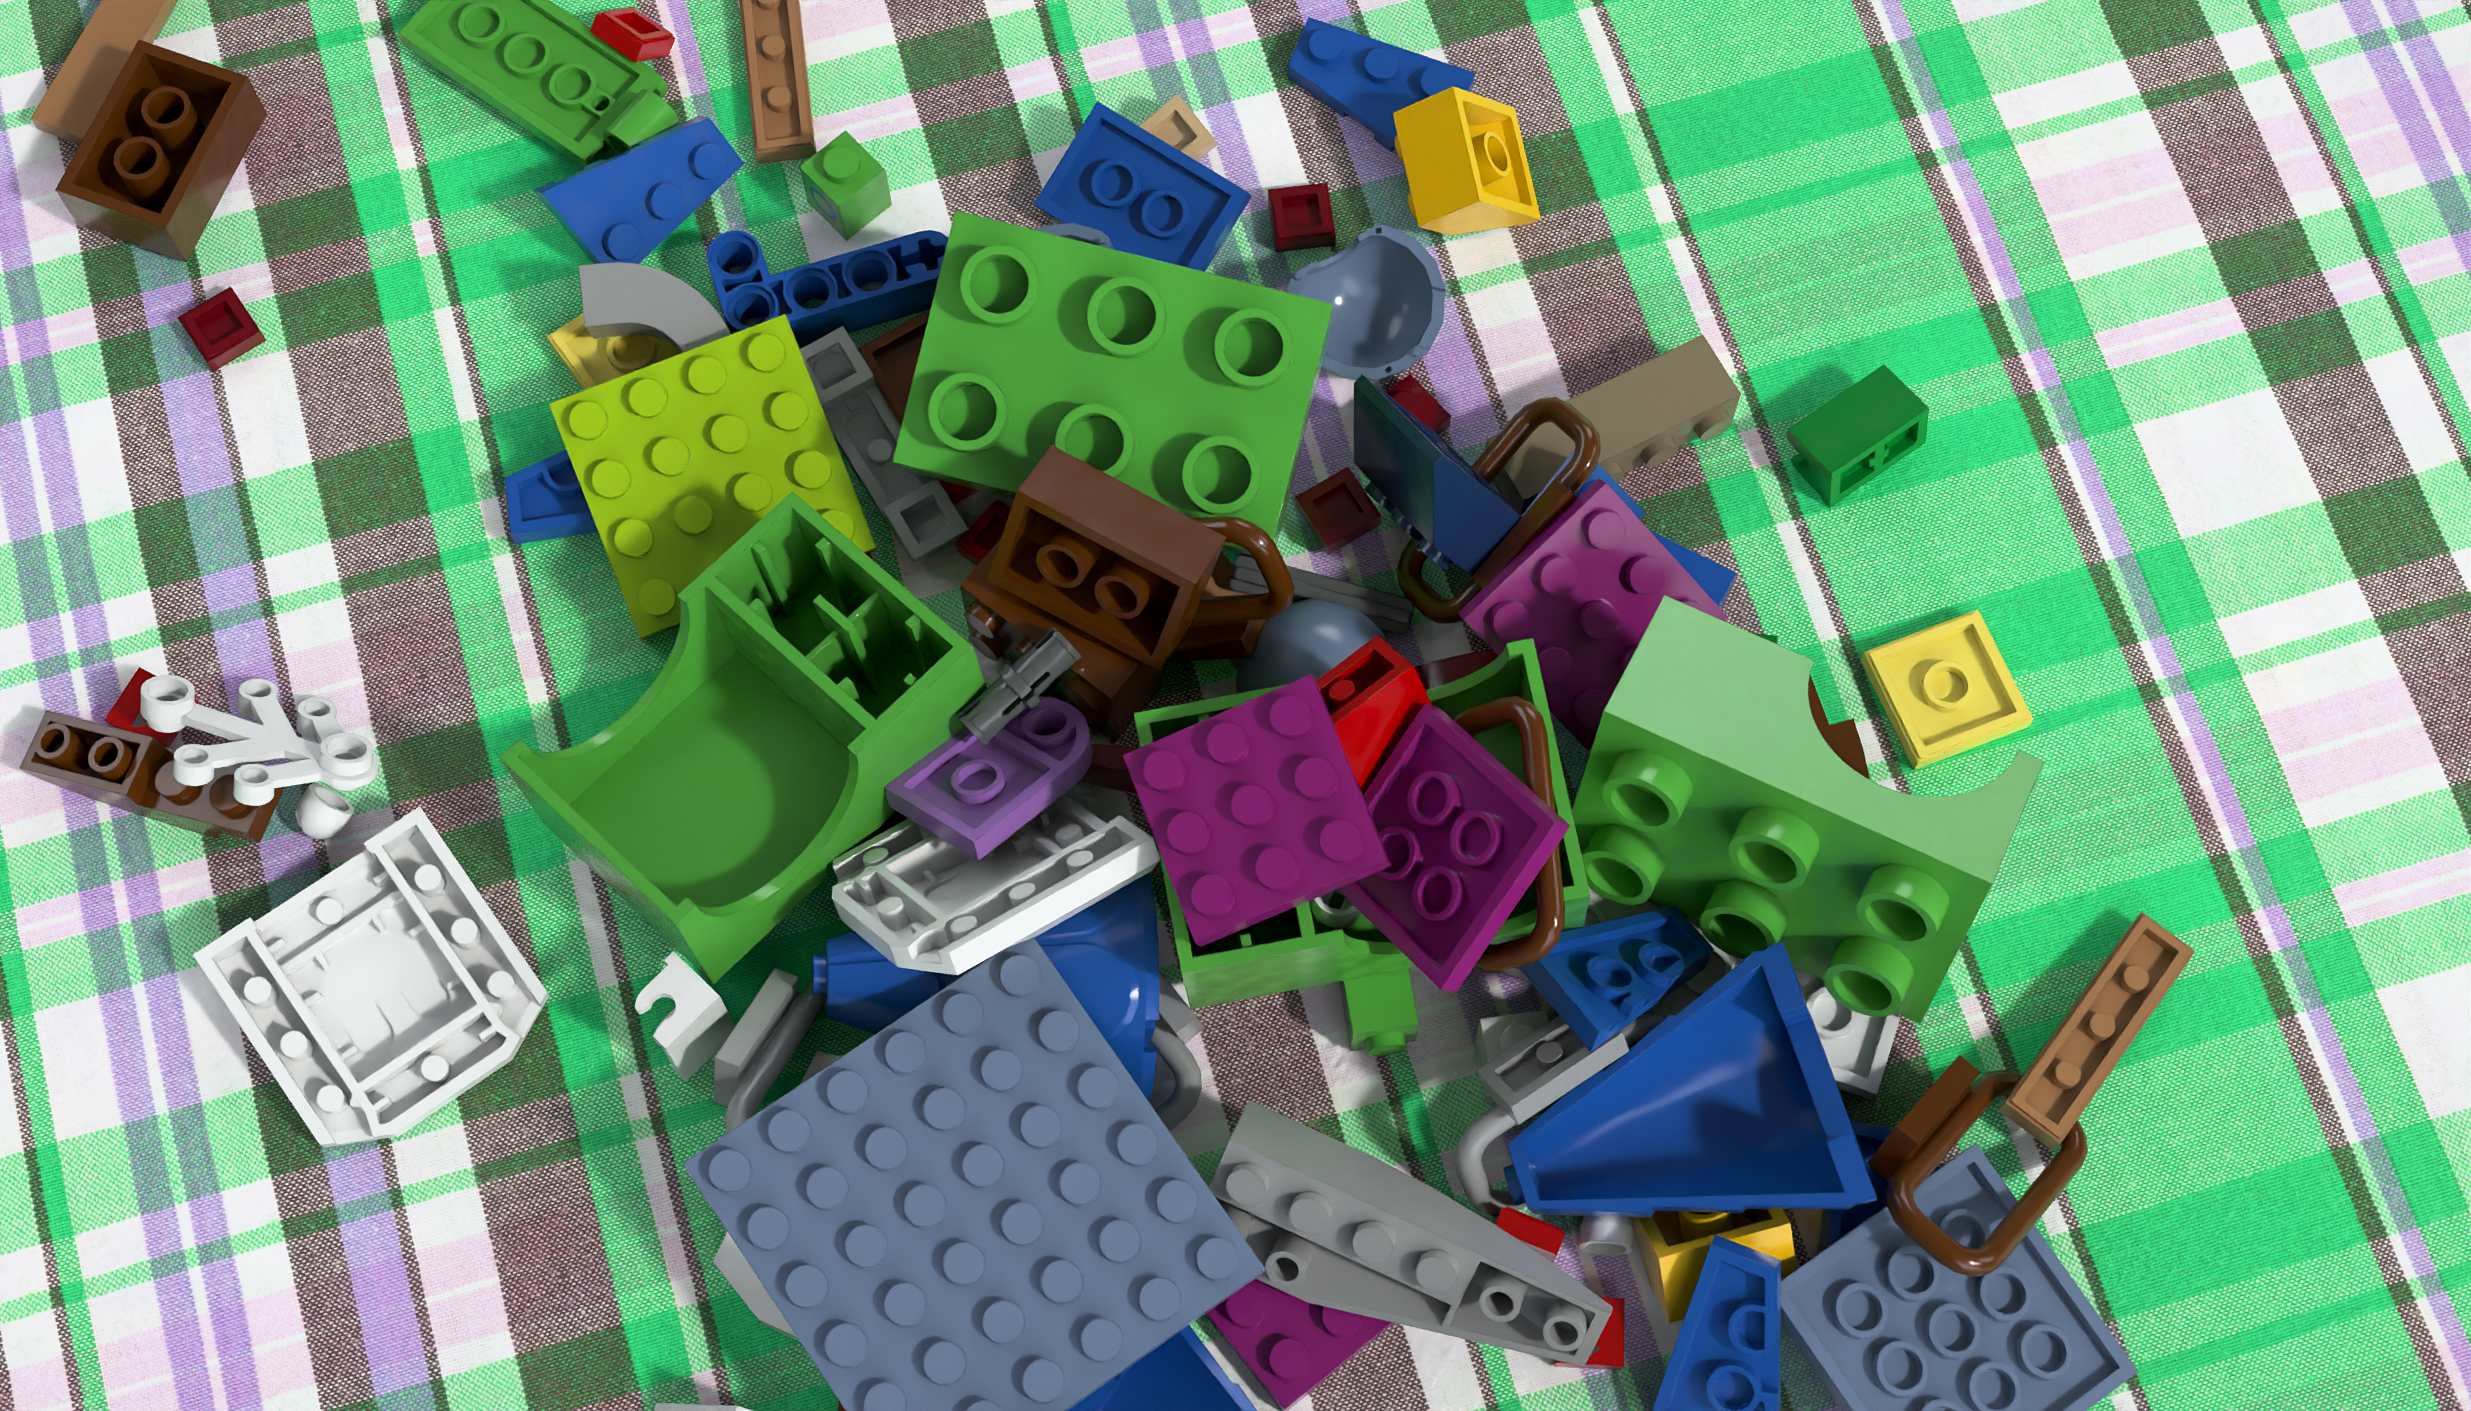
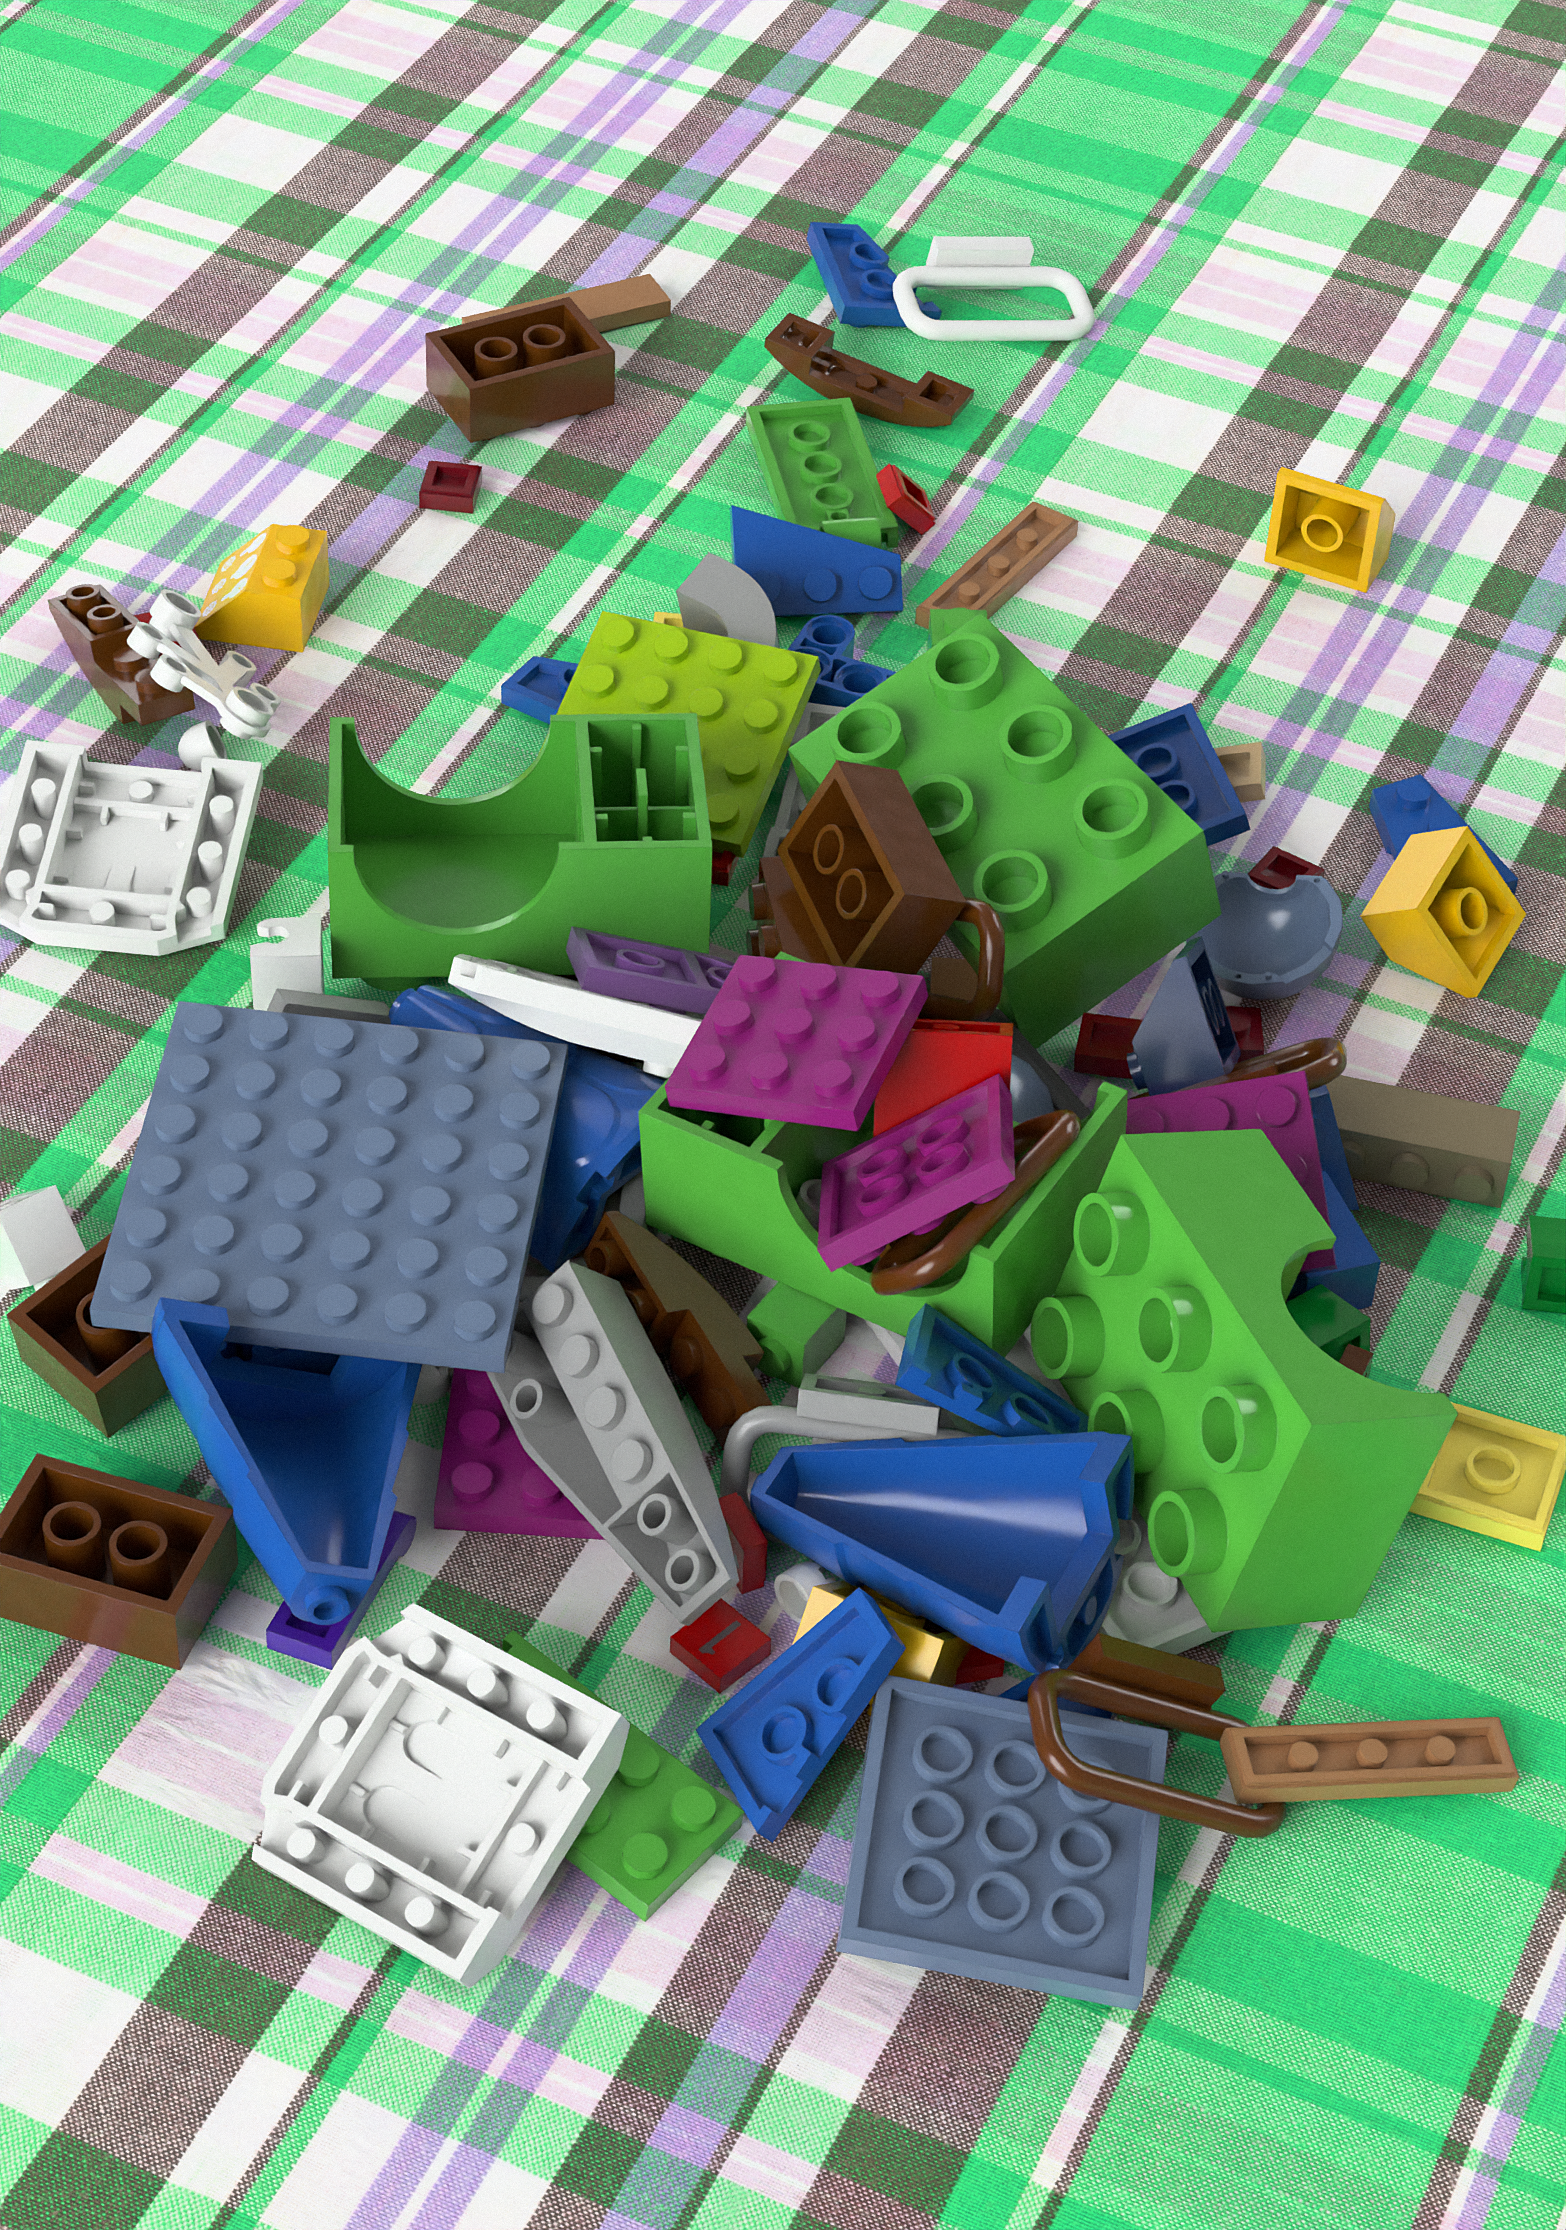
camera: 40 degrees right, 25 degrees down
dark grey pin [956,626,1082,746] -> none
none -> yellow slope [194,524,330,653]
none -> reddish brown slope [582,1211,773,1450]

